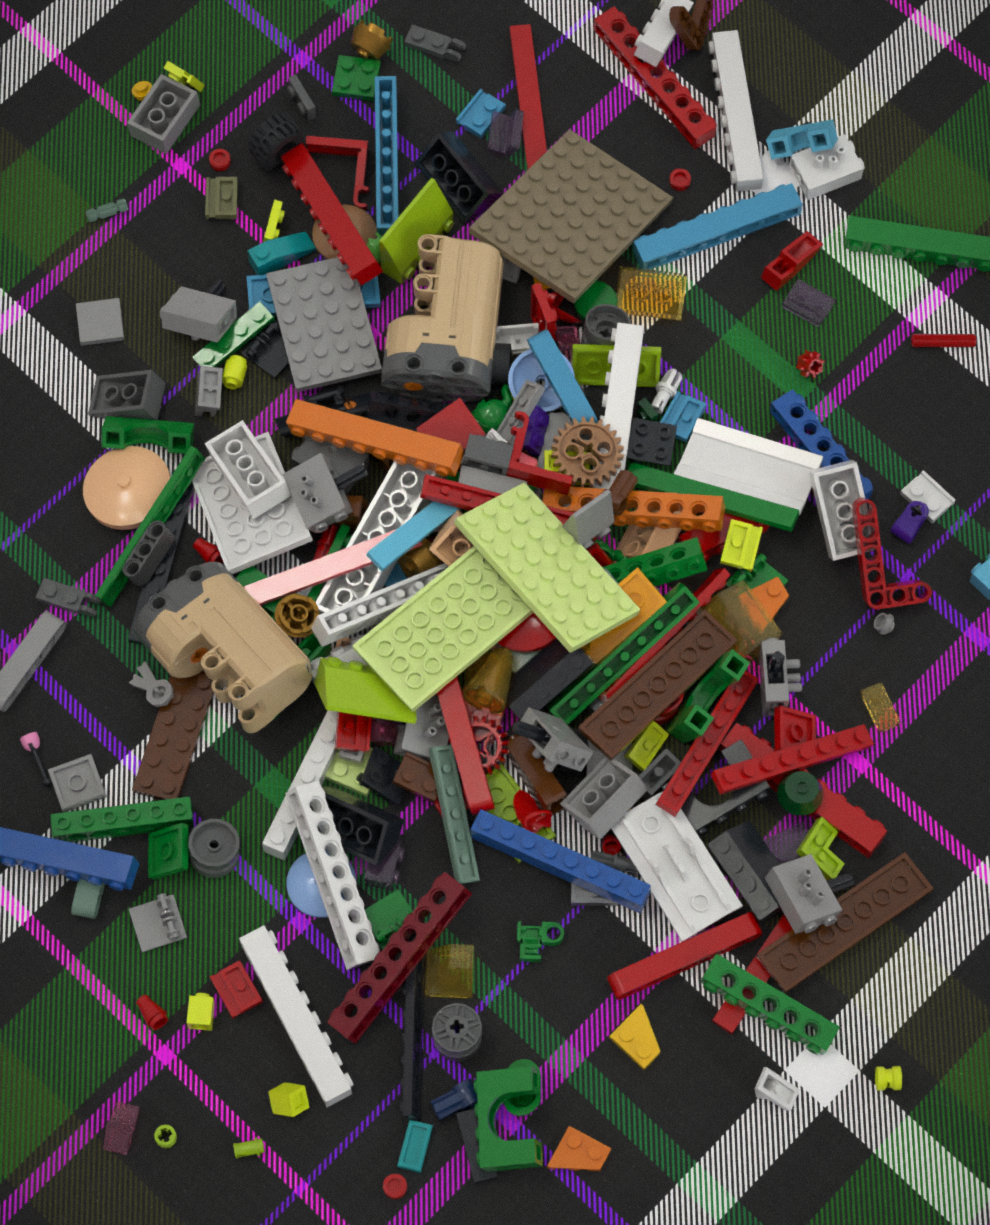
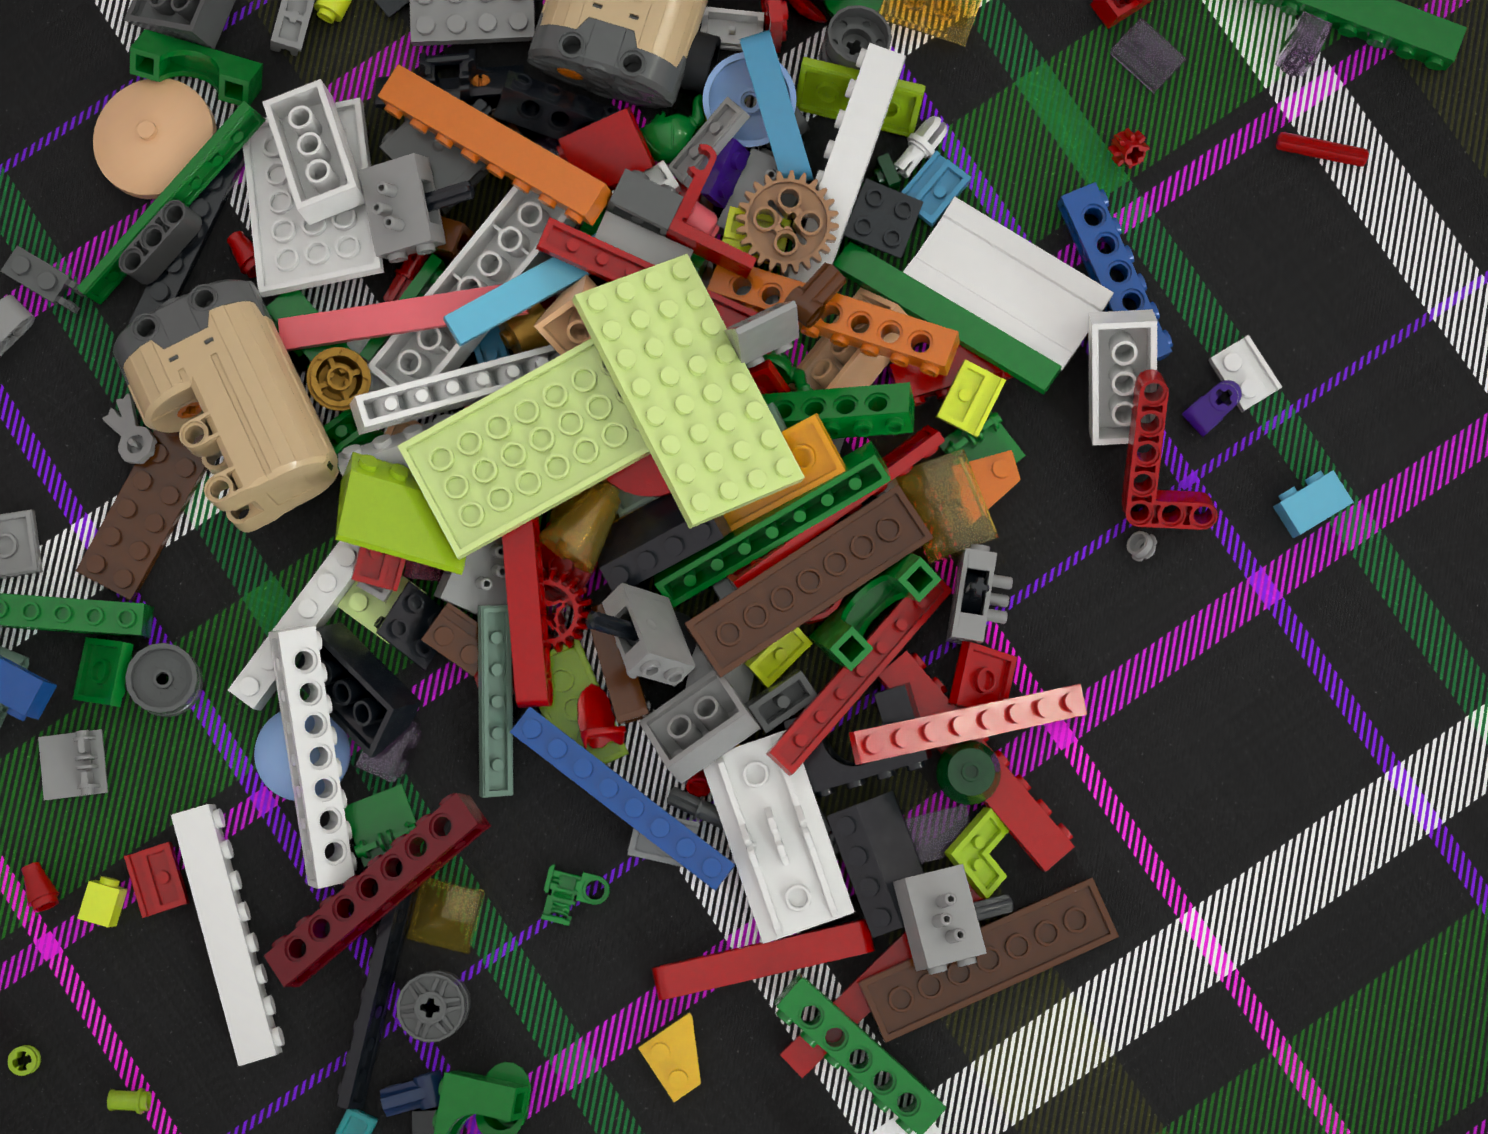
camera: 10 degrees right, 15 degrees up
neon yellow panel [268,1082,309,1117] -> none
clear pink slope [555,325,581,360] -> none
clear yellow plate [860,682,901,733] -> none
none -> clear purple brick [1274,11,1332,77]

